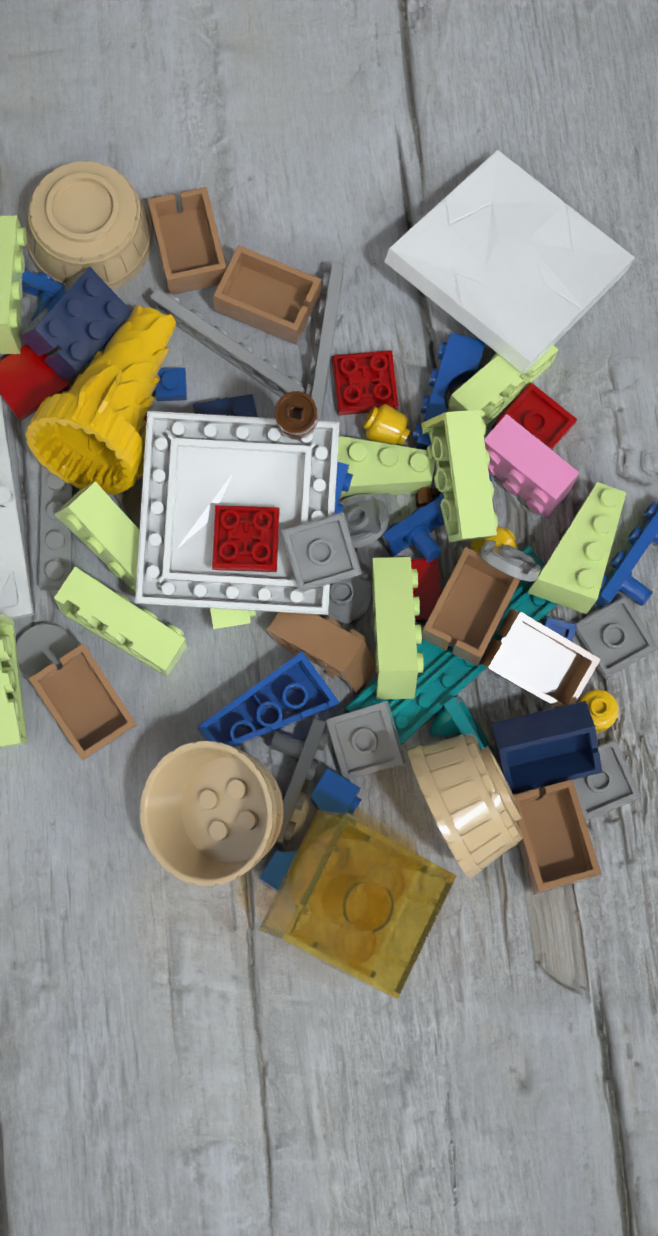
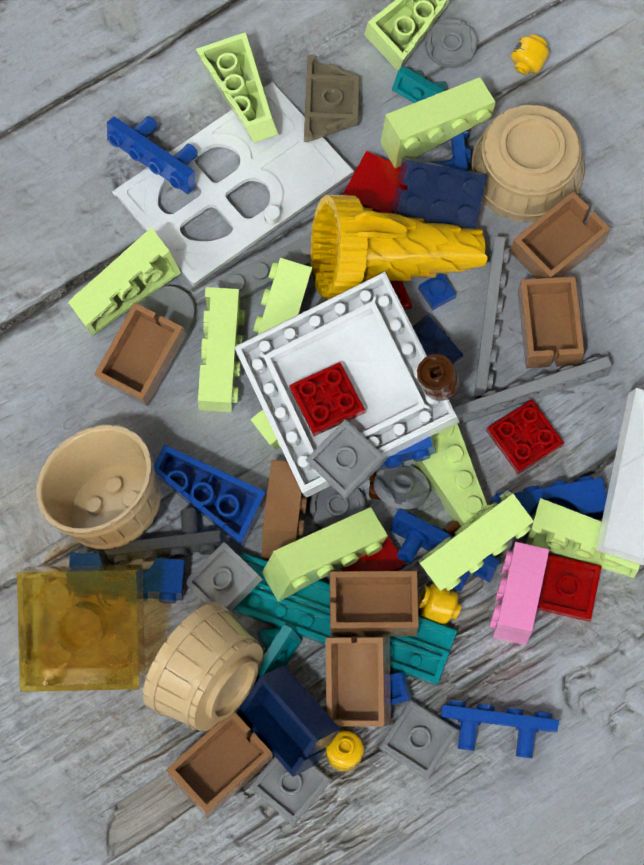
camera: 65 degrees right, 5 degrees down
yellow head [362,404,410,446] -> none
light grey tile [479,540,541,582] -> none
yellowish green wedge [528,482,626,614] -> none

